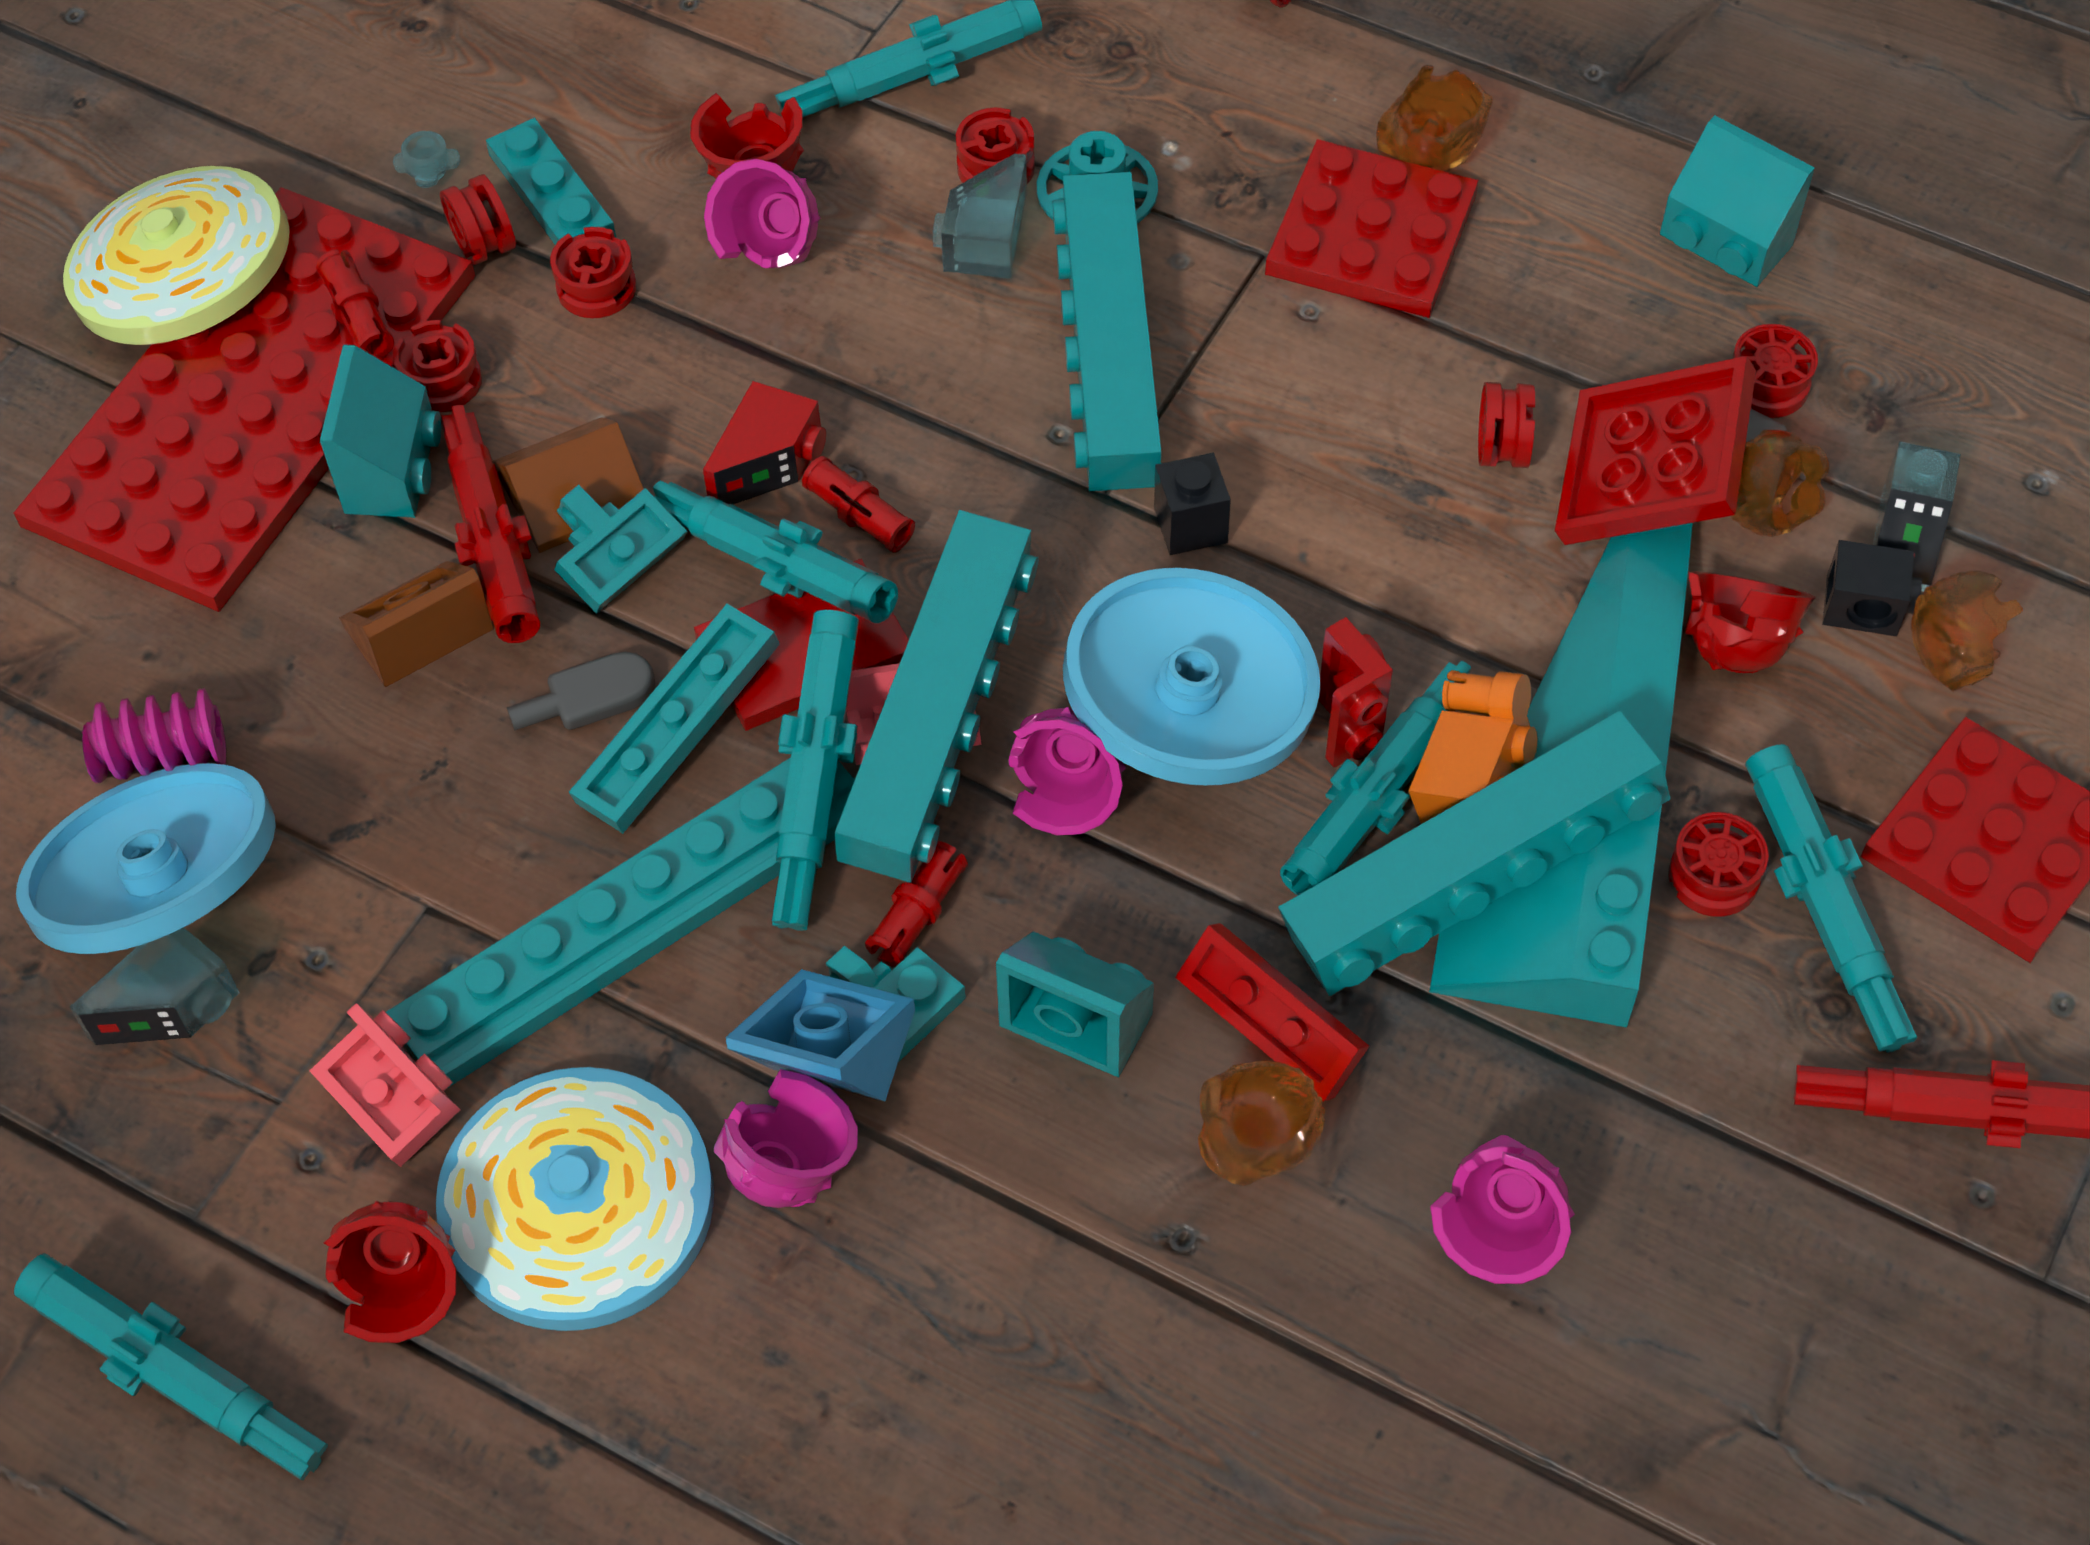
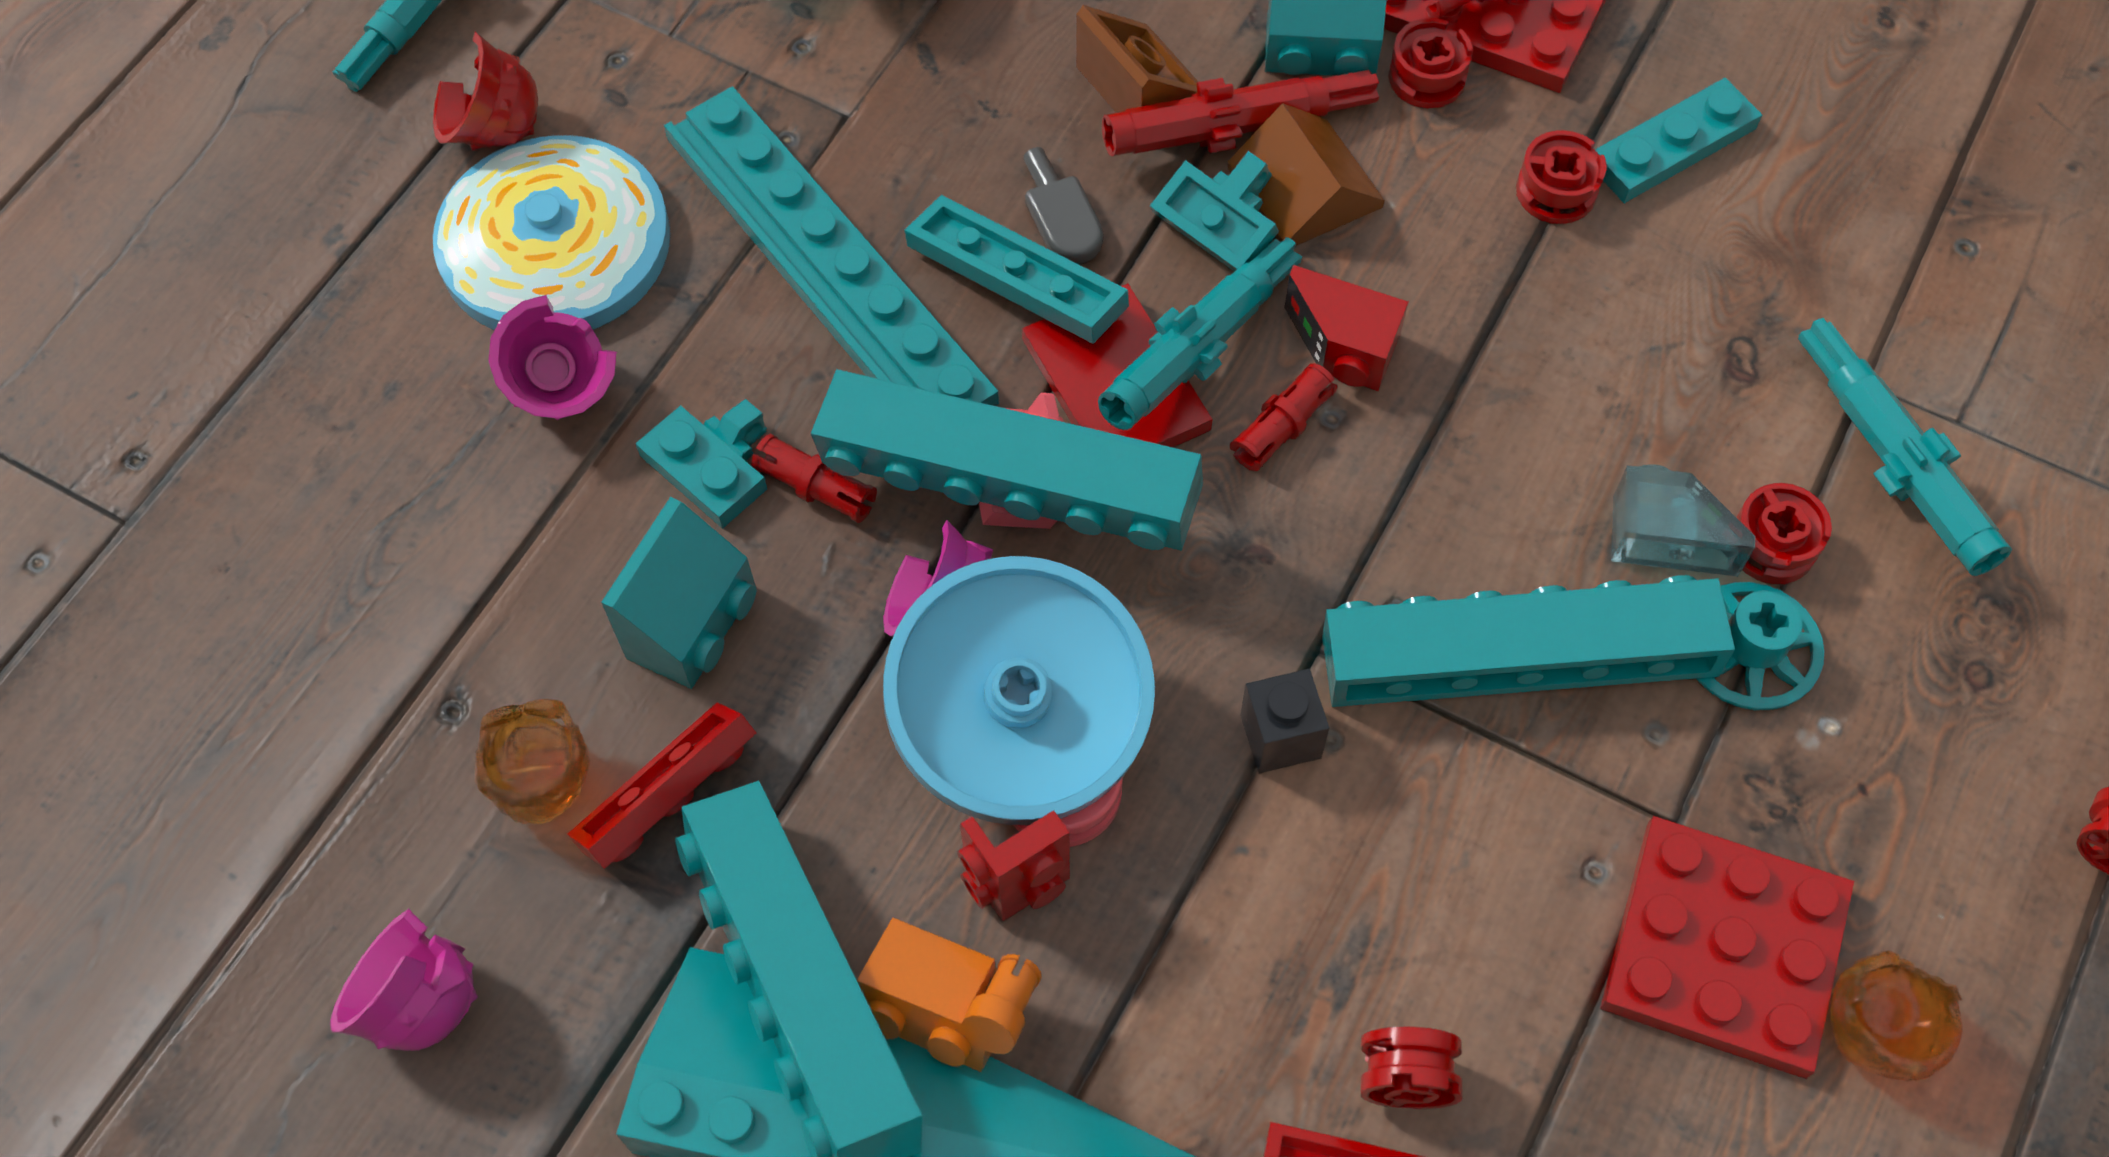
camera: 90 degrees right, 5 degrees up
coral bracket [309,1003,461,1167] -> none
clear light blue plate [393,131,461,188] -> none
red wheel [440,174,516,266] -> none
red helmet [690,93,804,179] -> none
dark pink helmet [704,159,821,269] -> none
dark azure slope [726,969,915,1101] -> none
teal piece [772,610,859,931] -> none
teal piece [1280,661,1471,895] -> none

